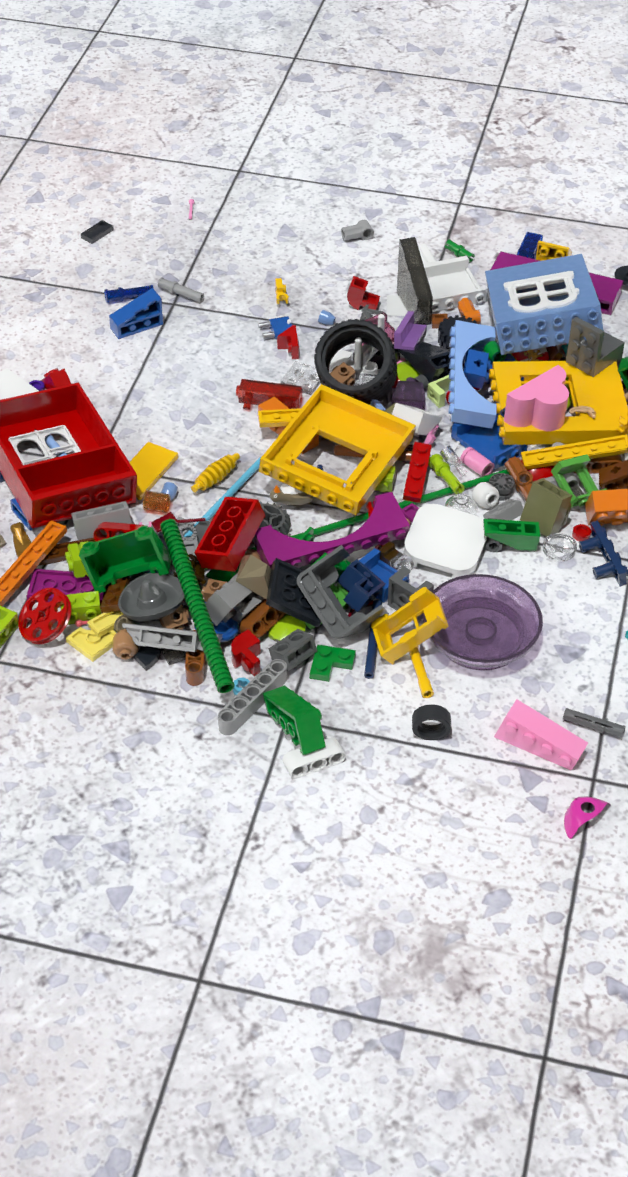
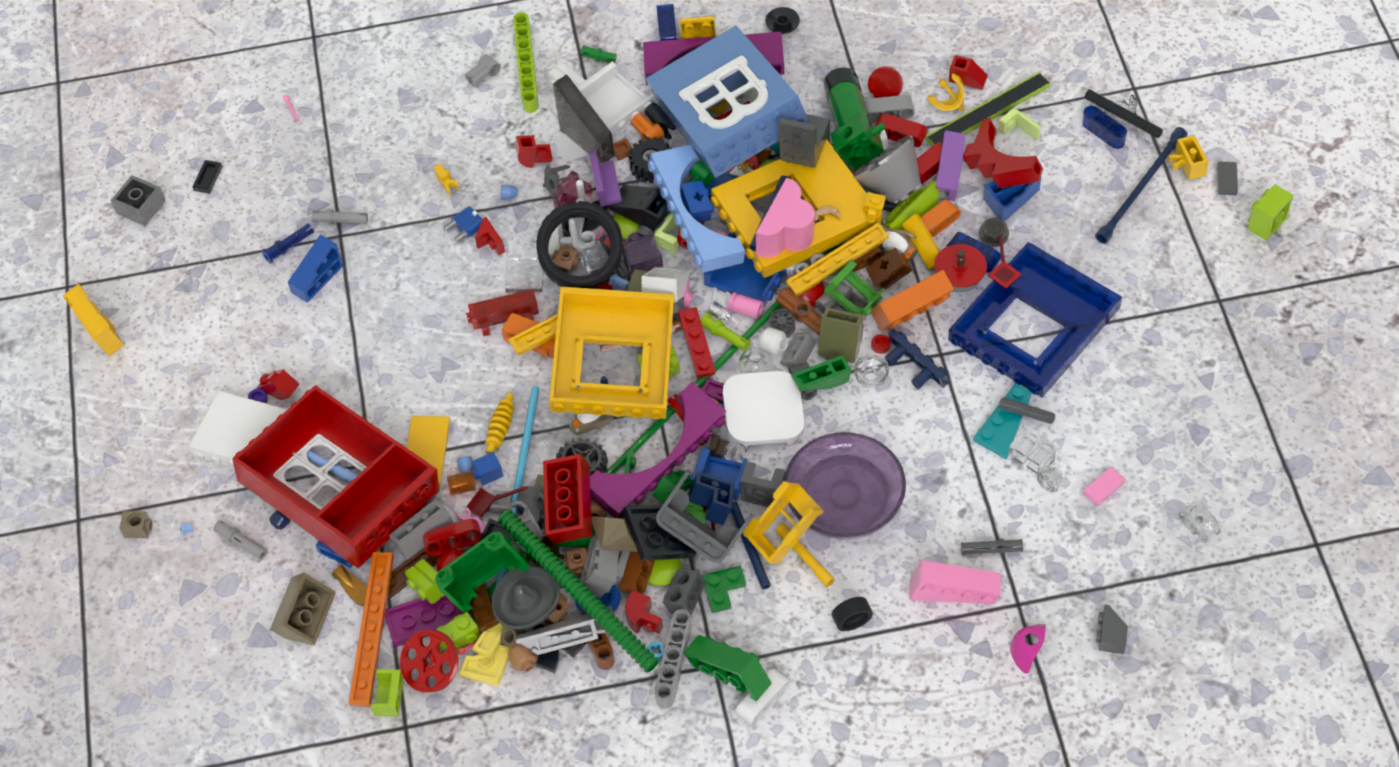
camera: 20 degrees left, 10 degrees up
none -> flat silver brick [110,175,166,226]
none -> blue brick [471,452,504,486]
none -> lime beam [513,12,539,113]
none -> black piece [645,103,676,139]

